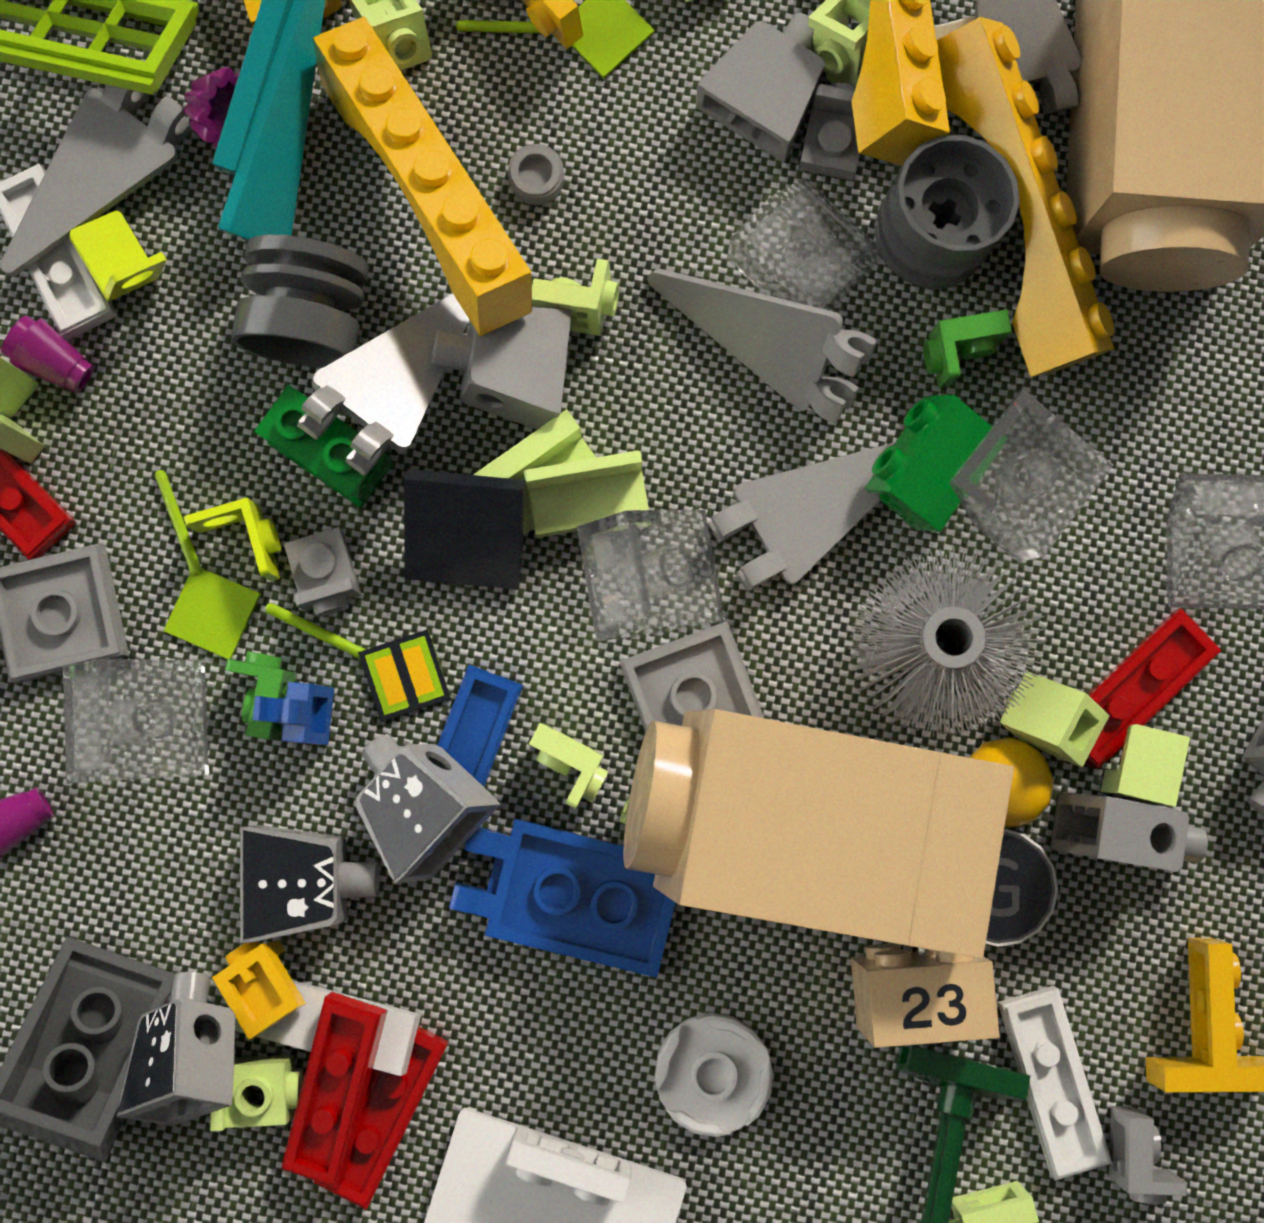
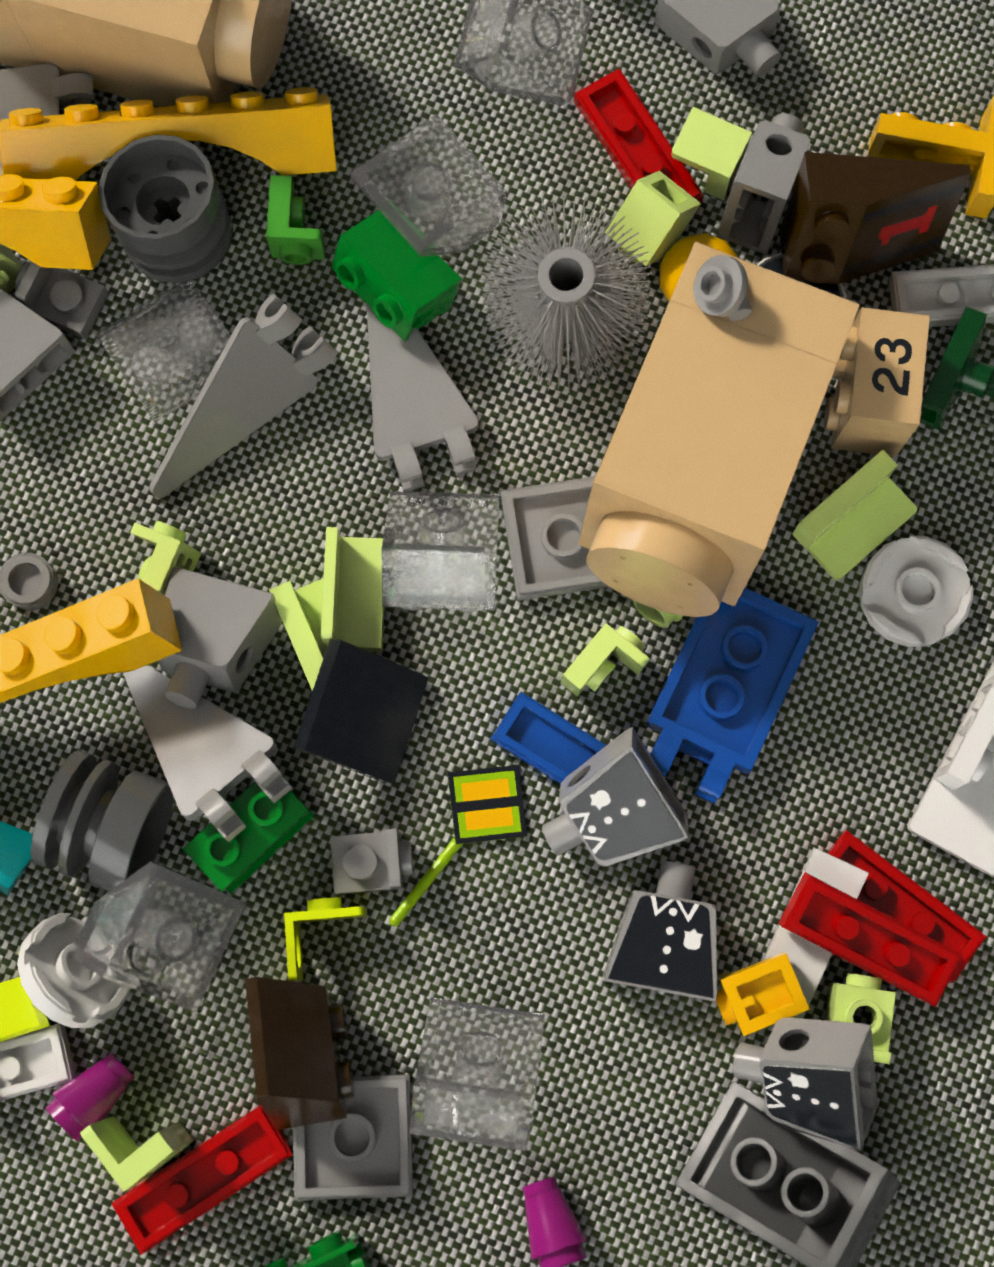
camera: 75 degrees left, 5 degrees down
lime piece [155,470,261,659] -> none
bright green bracket [225,651,297,741] -> none
blue plate [252,682,334,745] -> none
none -> white tile [17,913,131,1028]
none -> clear slope [69,861,247,1012]
none -> dark brown slope [245,977,355,1130]
none -> light grey plate [694,255,752,321]
none -> dark brown slope [779,152,971,284]
none -> yellowish green panel [792,449,917,580]

